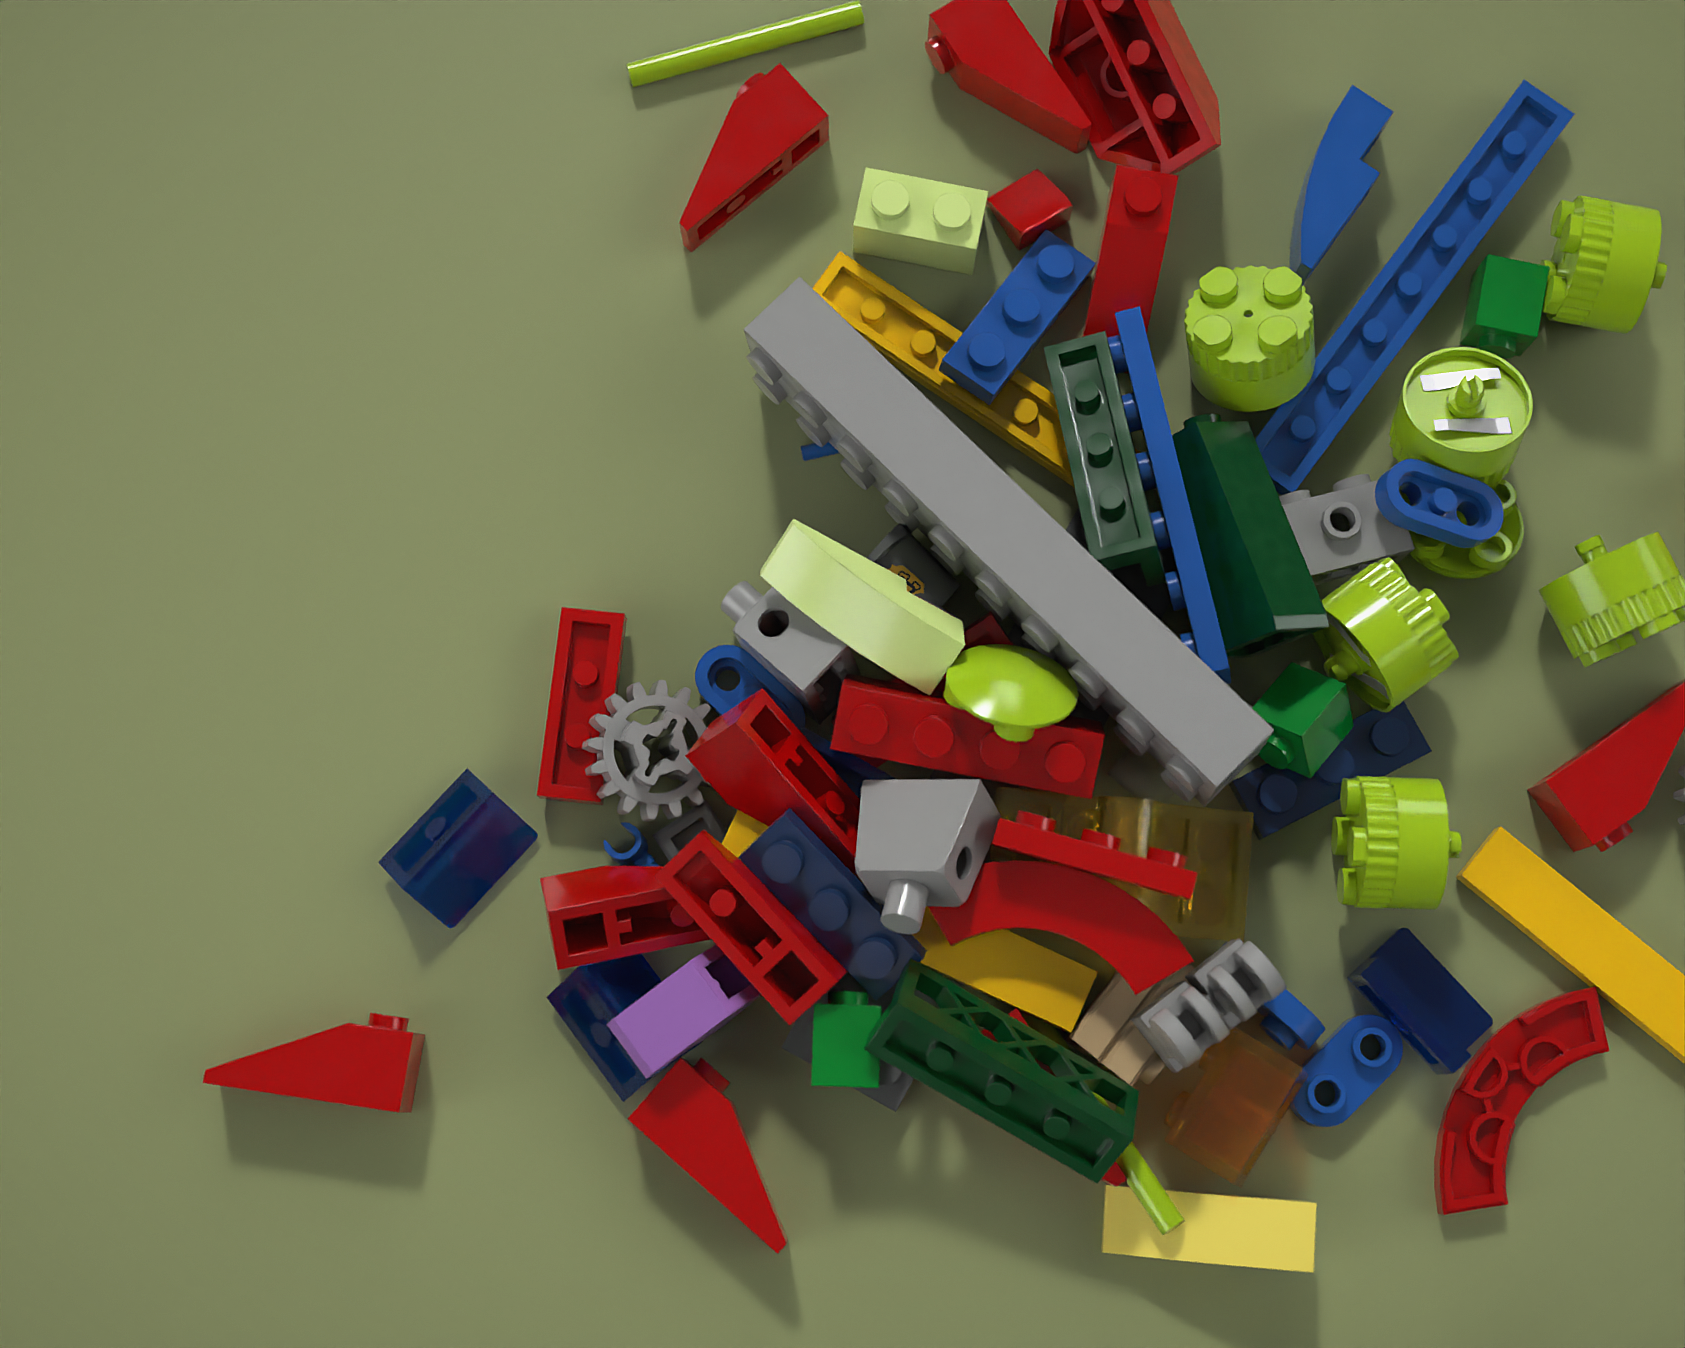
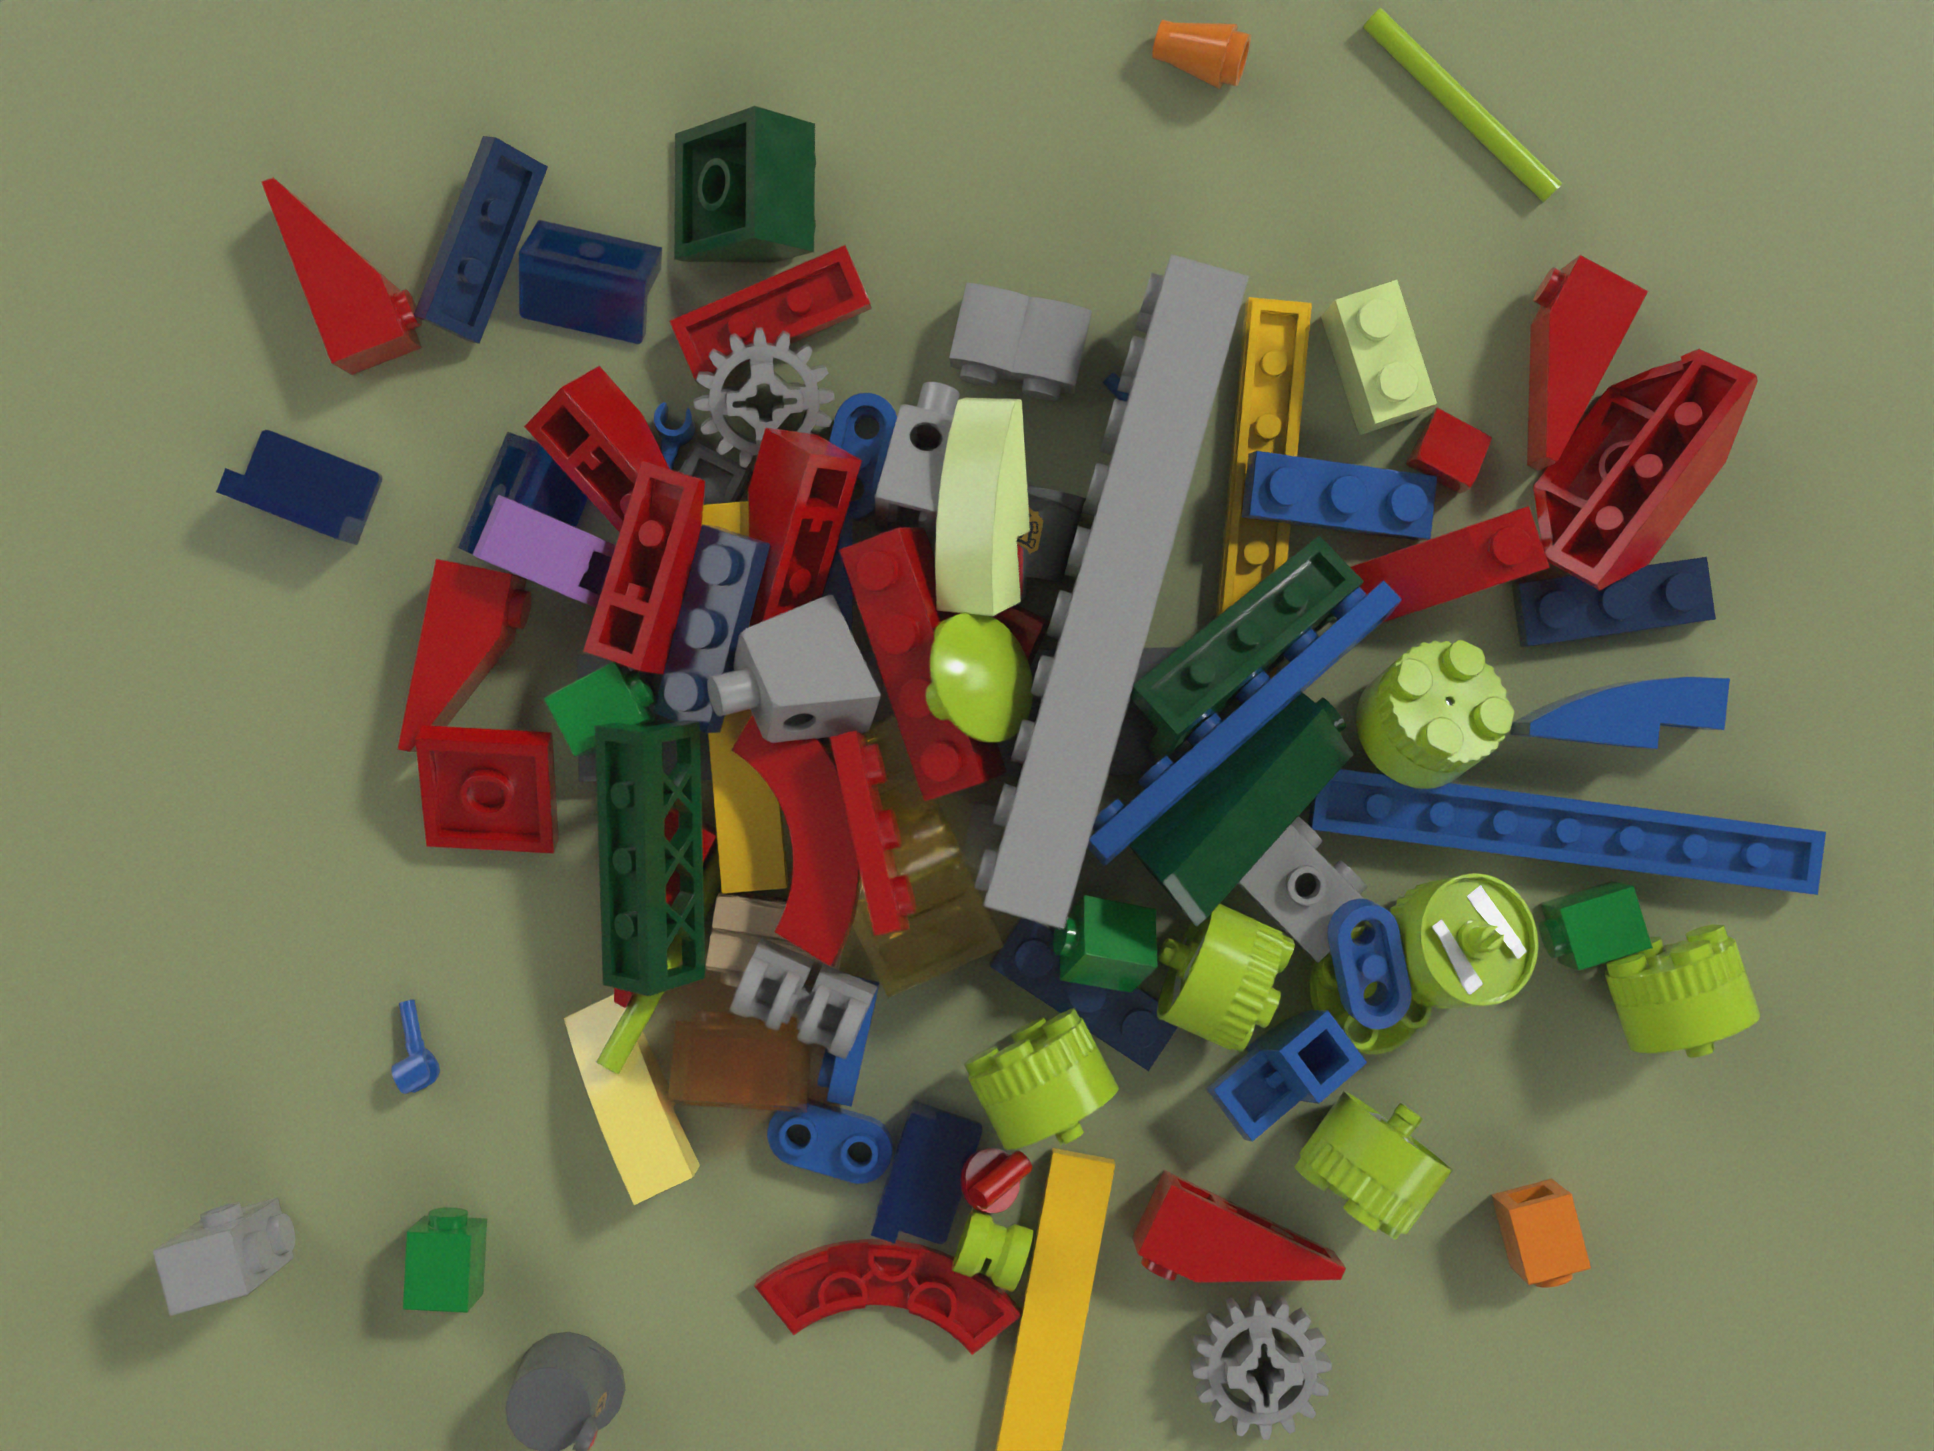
camera: 65 degrees right, 10 degrees up
red slope [679,63,829,253] -> none
none -> clear blue panel [216,429,383,545]
none -> dark blue plate [414,136,548,344]
none -> red plate [415,725,559,854]
none -> dark green slope [674,106,816,262]
none -> light grey brick [949,283,1092,401]
none -> lime wheel [952,1208,1033,1292]
none -> red plate [961,1148,1032,1214]
none -> orange cone [1152,20,1251,89]
none -> blue brick [1206,1010,1367,1142]
none -> dark blue plate [1512,557,1716,647]

